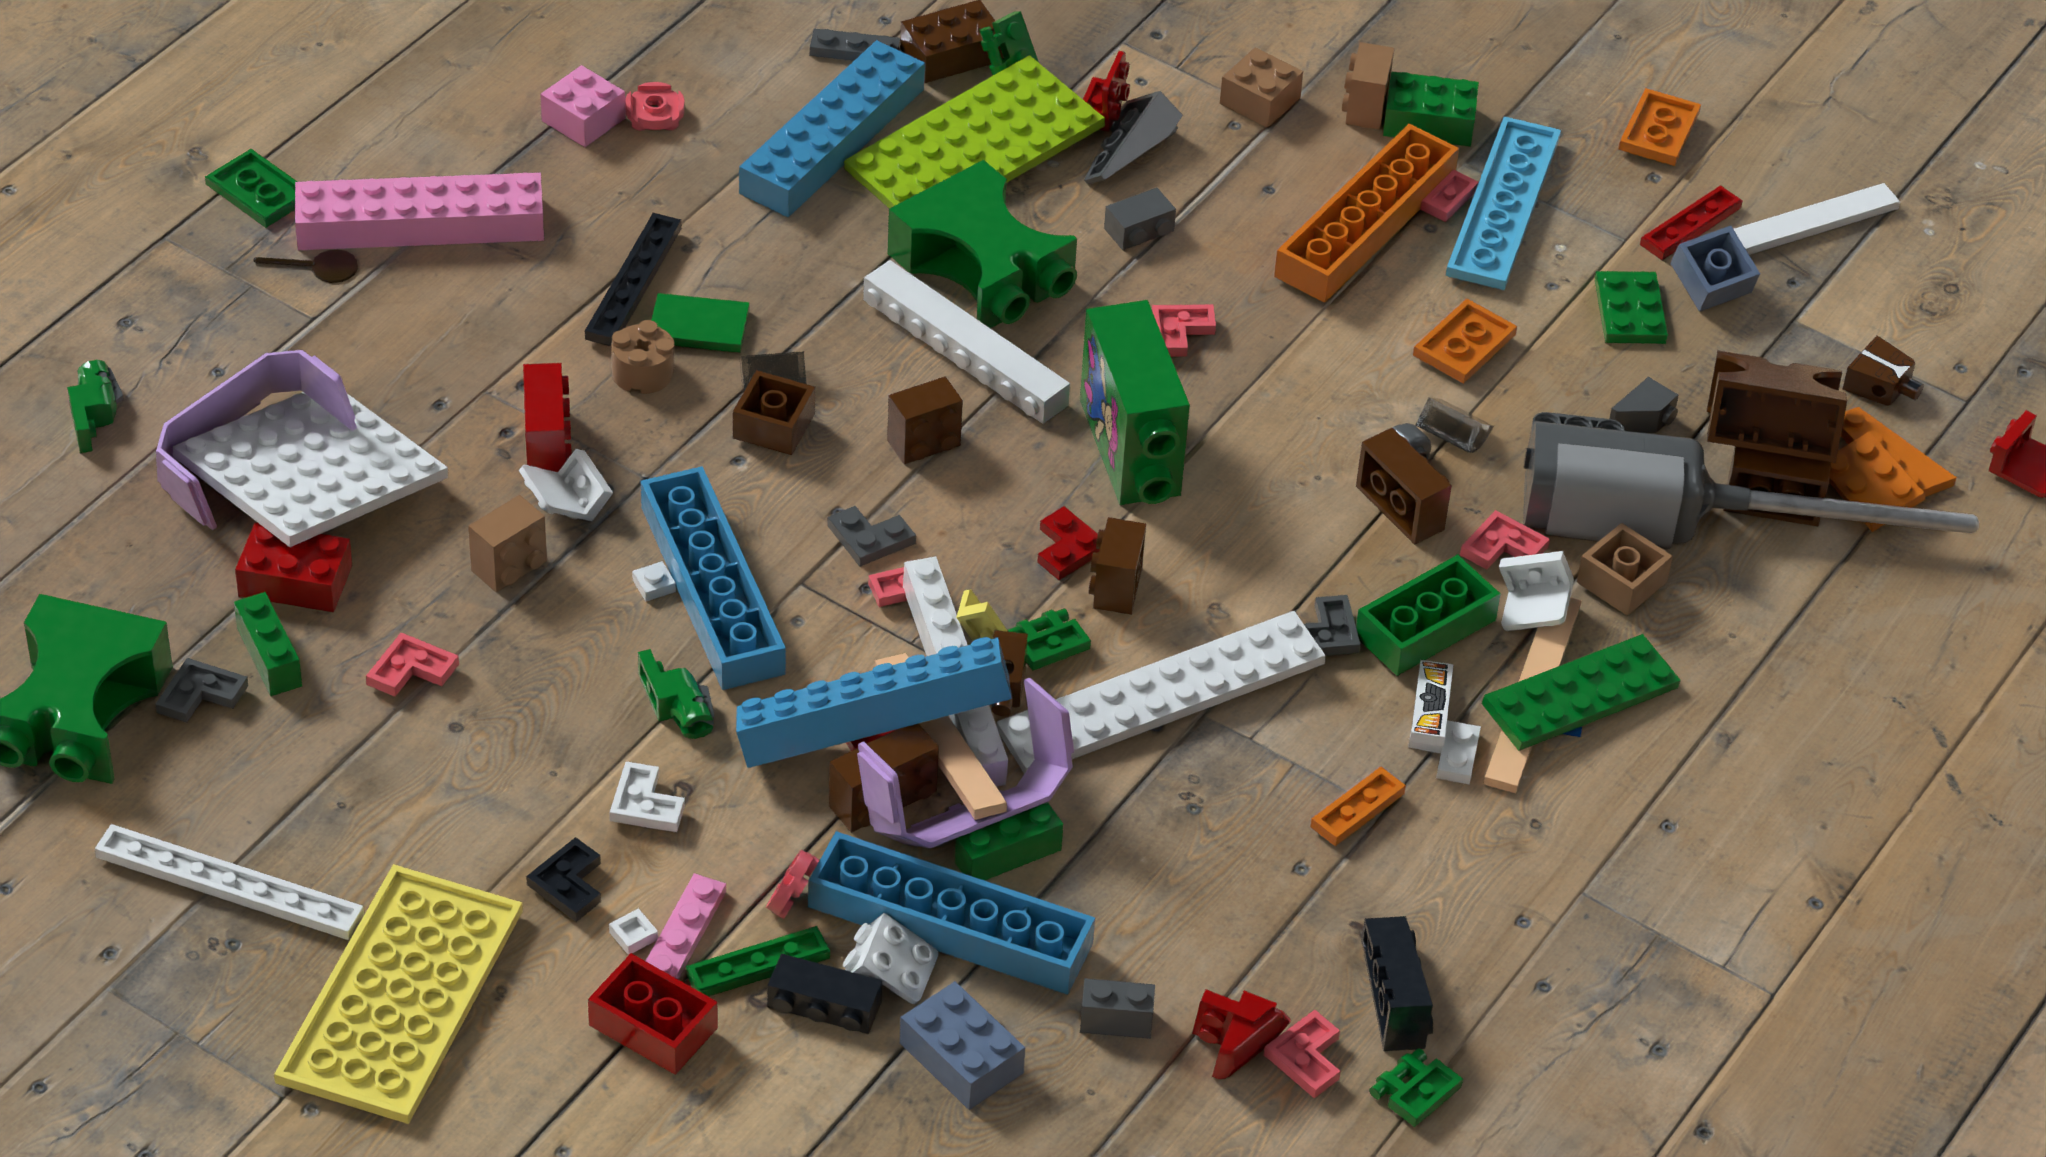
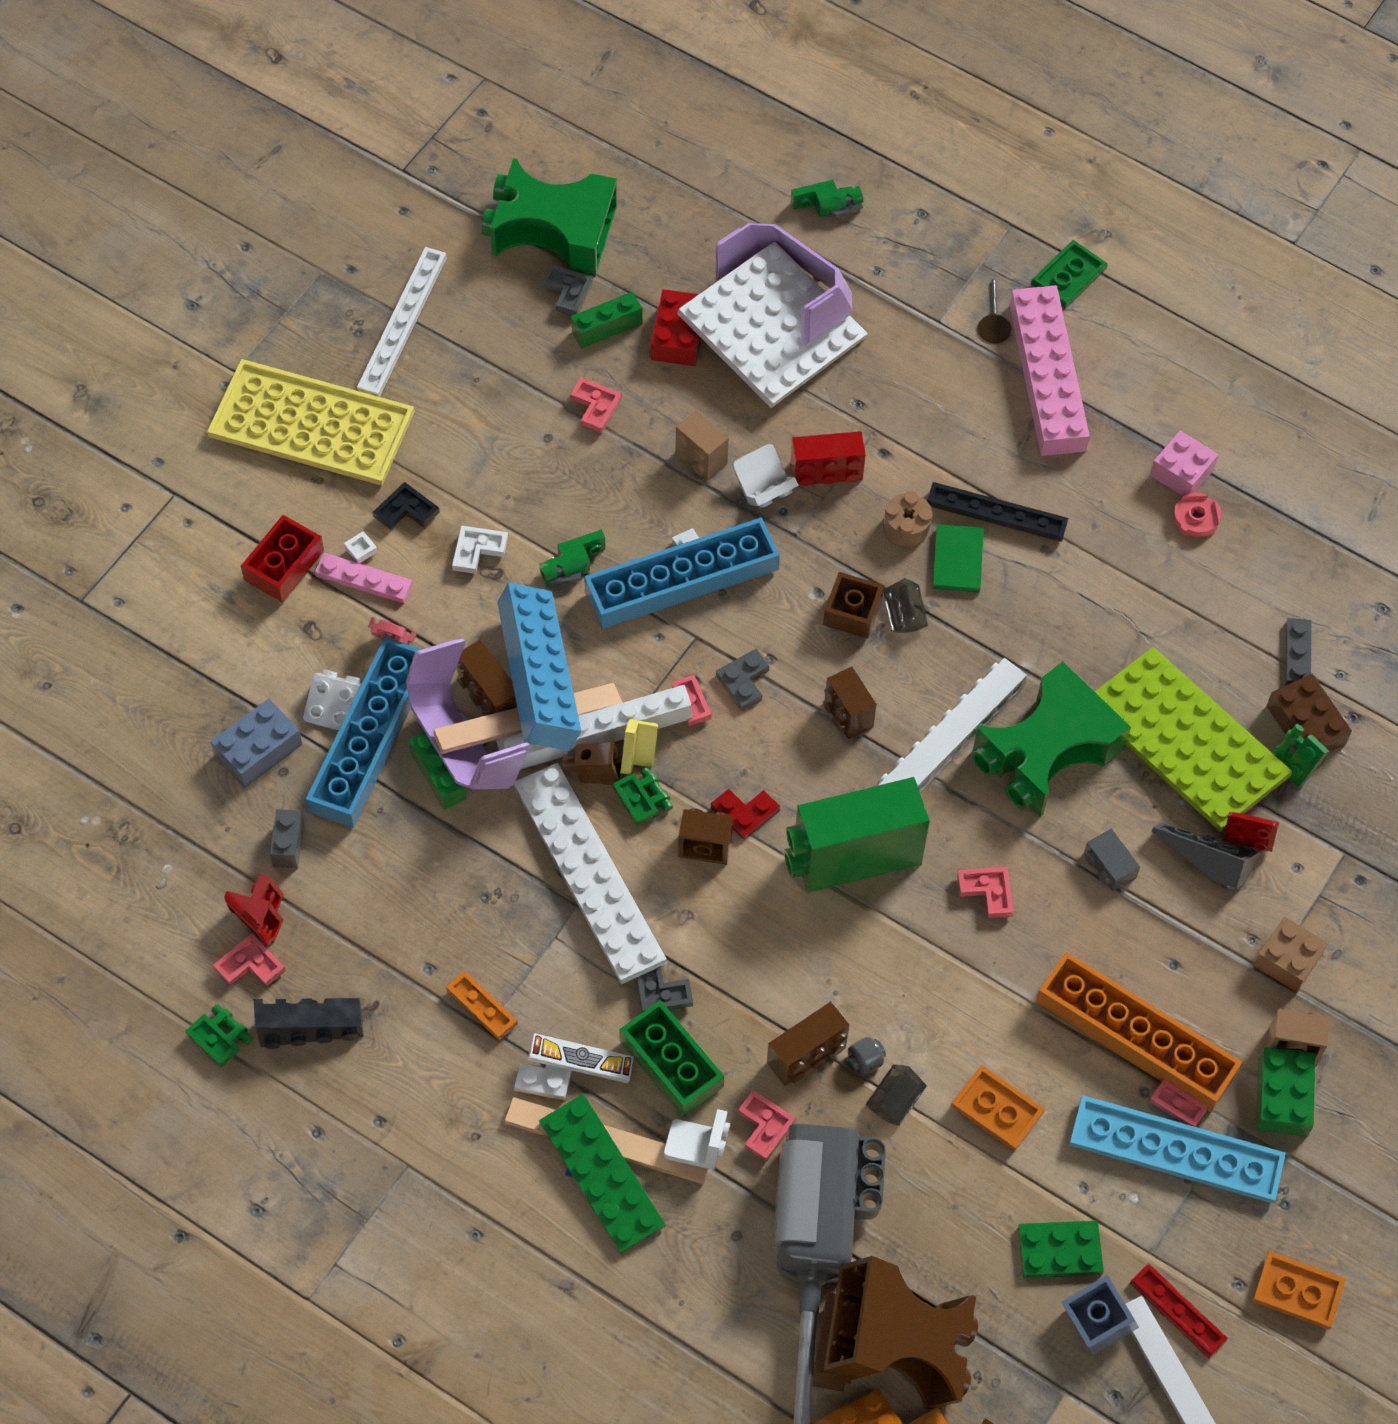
camera: 90 degrees right, 15 degrees up
green tile [686,926,830,997] -> none
dark azure brick [739,40,925,217] -> none
black brick [767,953,882,1034] -> none
medium nougat brick [1577,523,1673,616] -> none
dark grey slope [1609,377,1679,433] -> none

